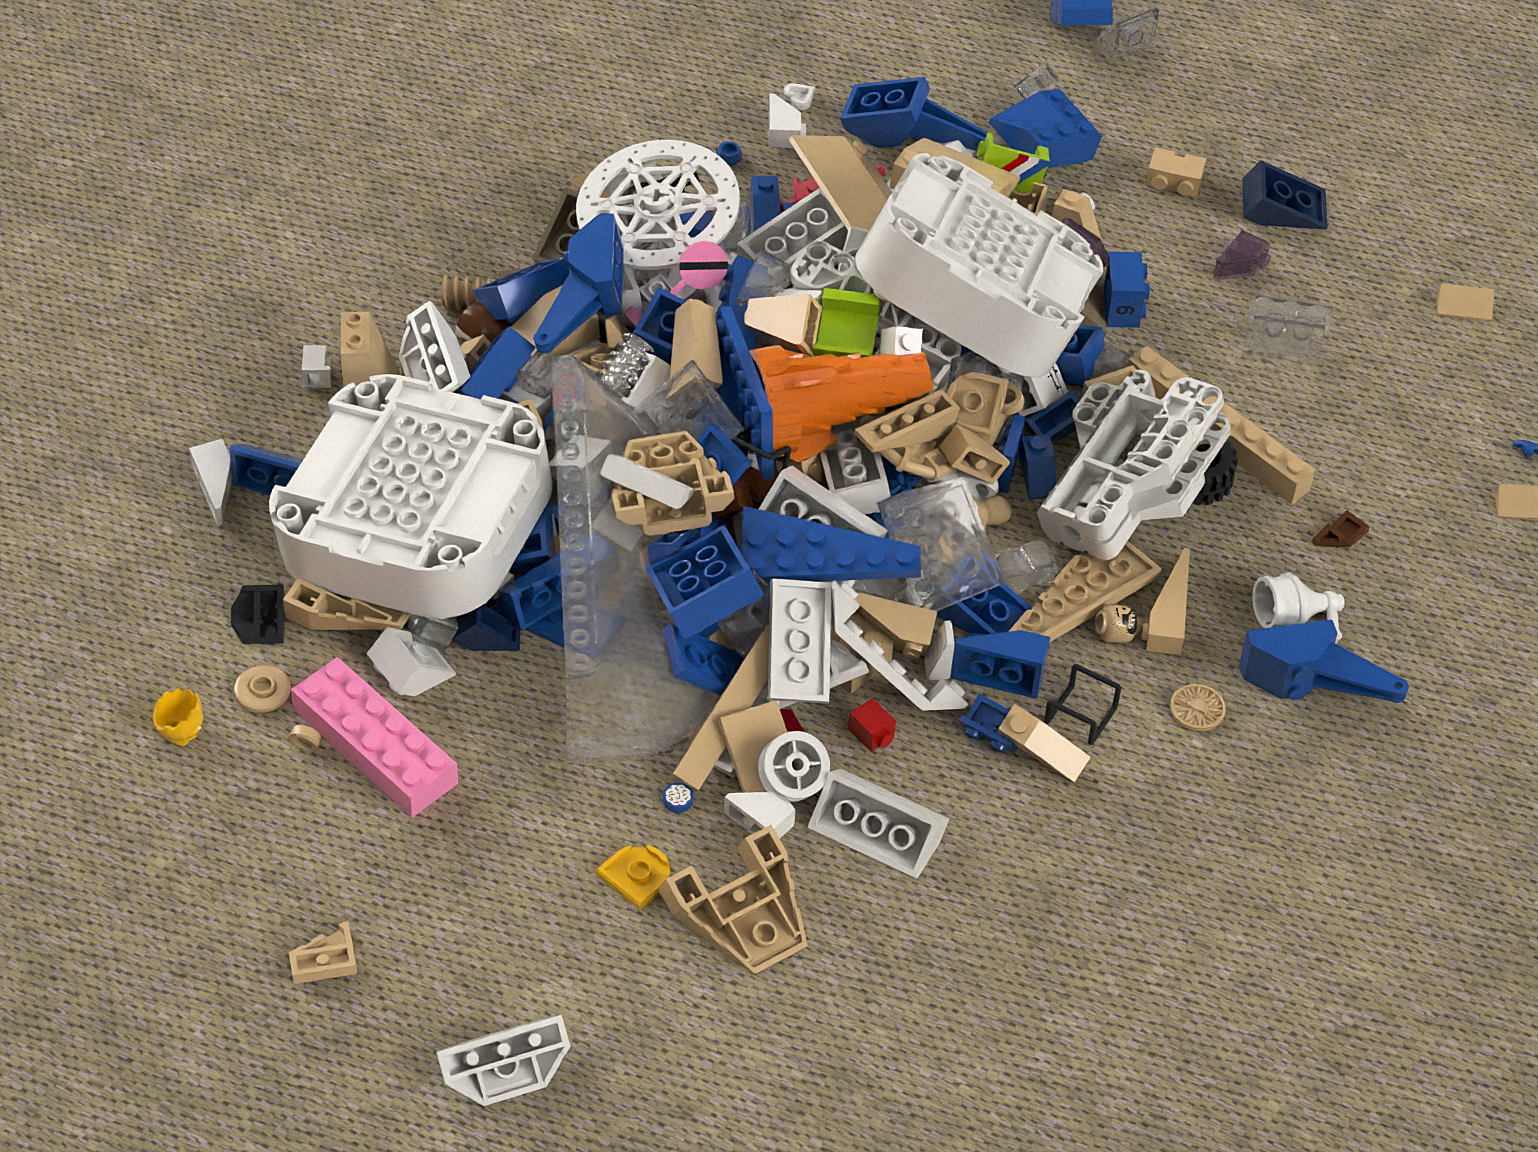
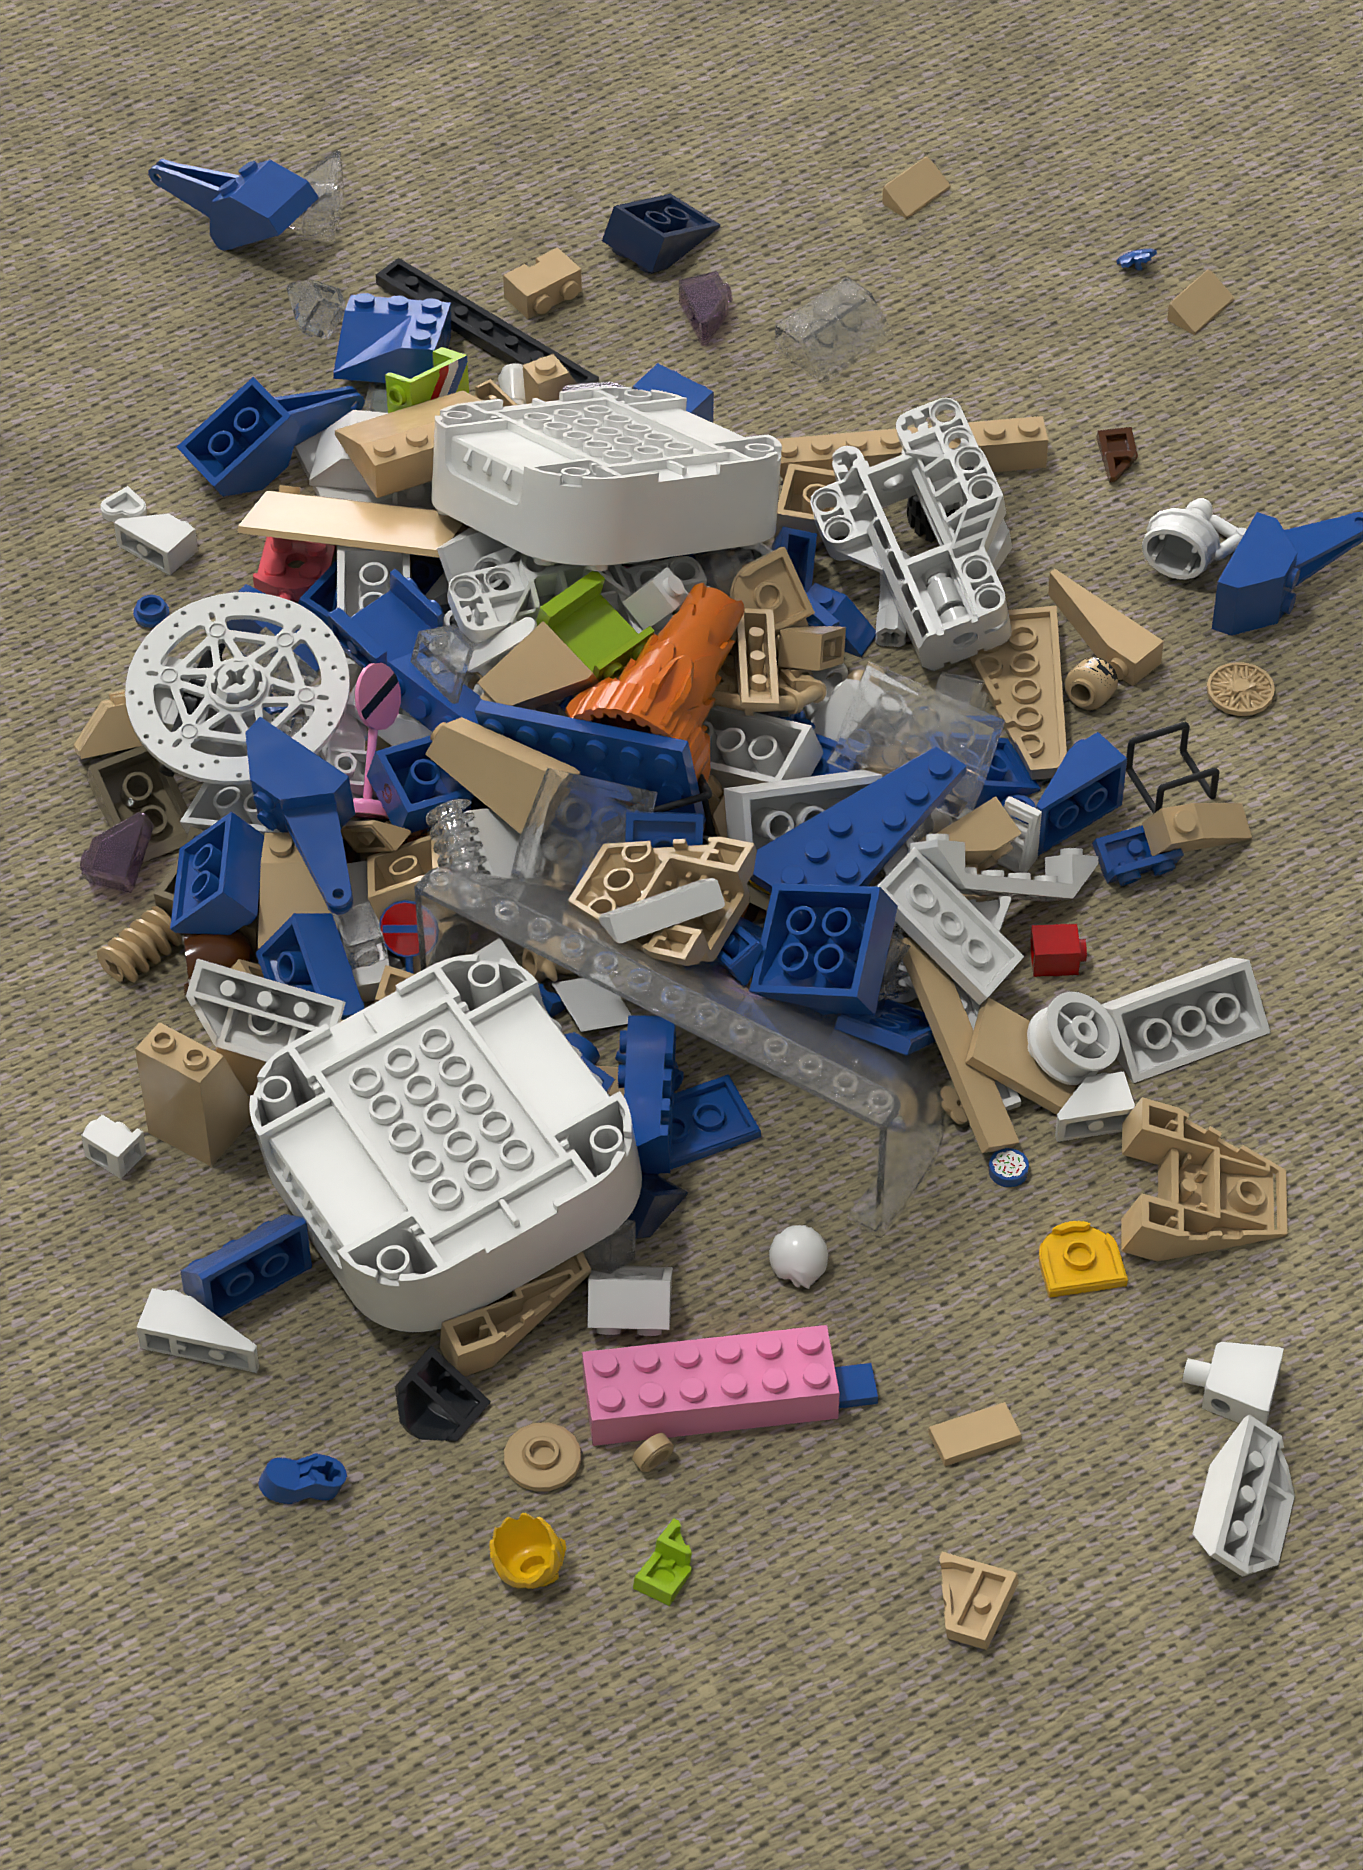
camera: 50 degrees left, 0 degrees up
none -> clear purple slope [80,812,154,893]
none -> blue piece [258,1453,347,1504]
none -> blue panel [328,569,444,669]
none -> black plate [376,258,599,389]
none -> lime slope [633,1518,692,1606]
none -> white hair [769,1225,828,1289]
none -> blue tile [835,1363,878,1409]
none -> tan tile [928,1402,1021,1466]
none -> white torso [1182,1342,1284,1425]

